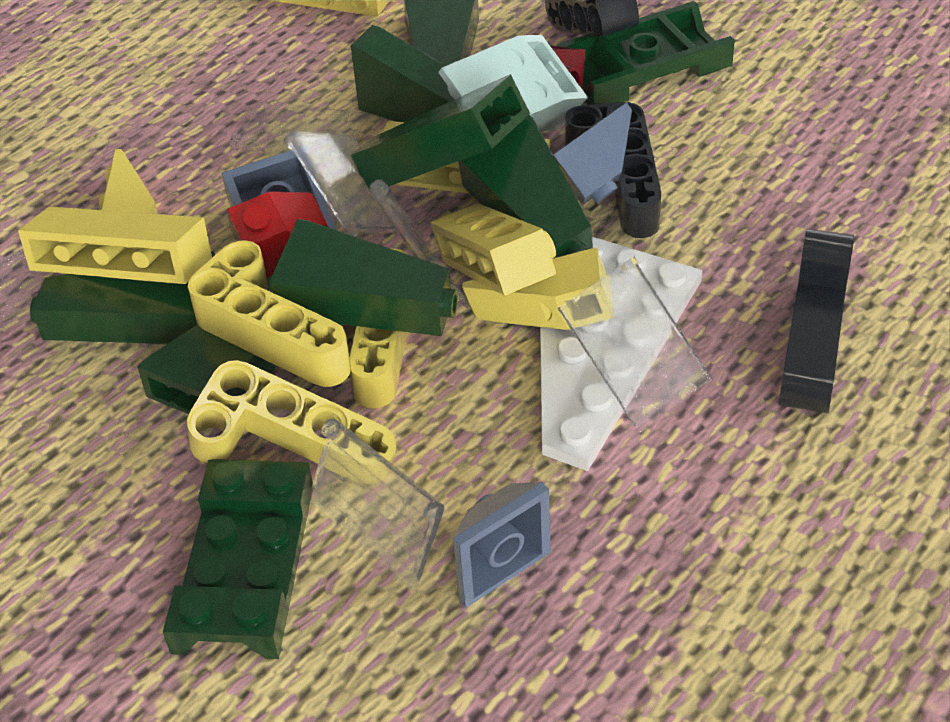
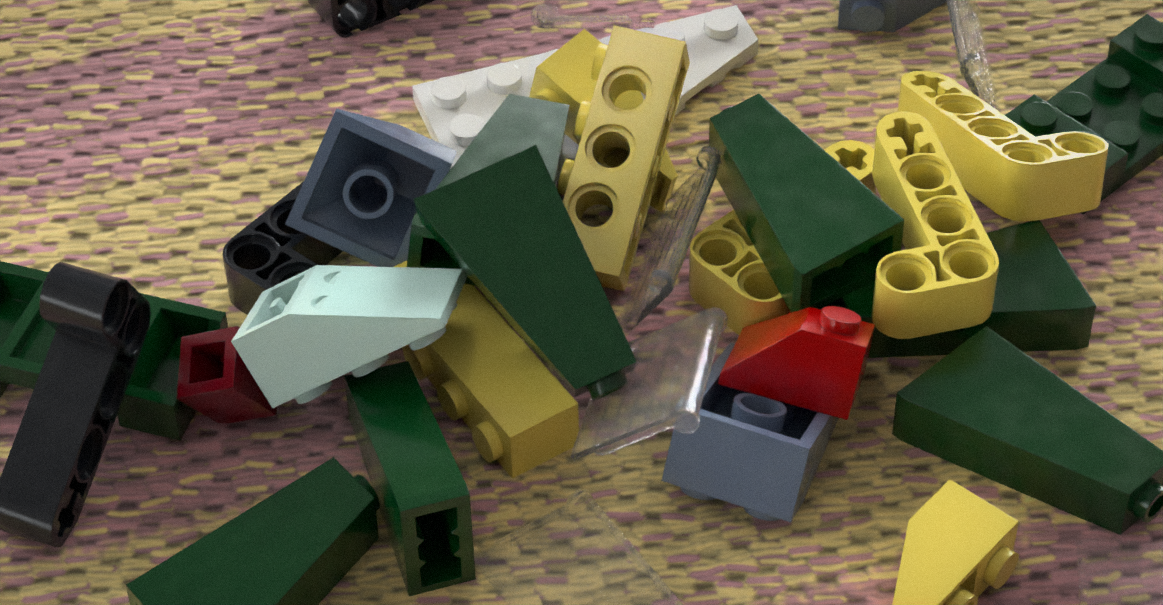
camera: 140 degrees left, 0 degrees up
light yellow brick [18,207,212,284] -> none

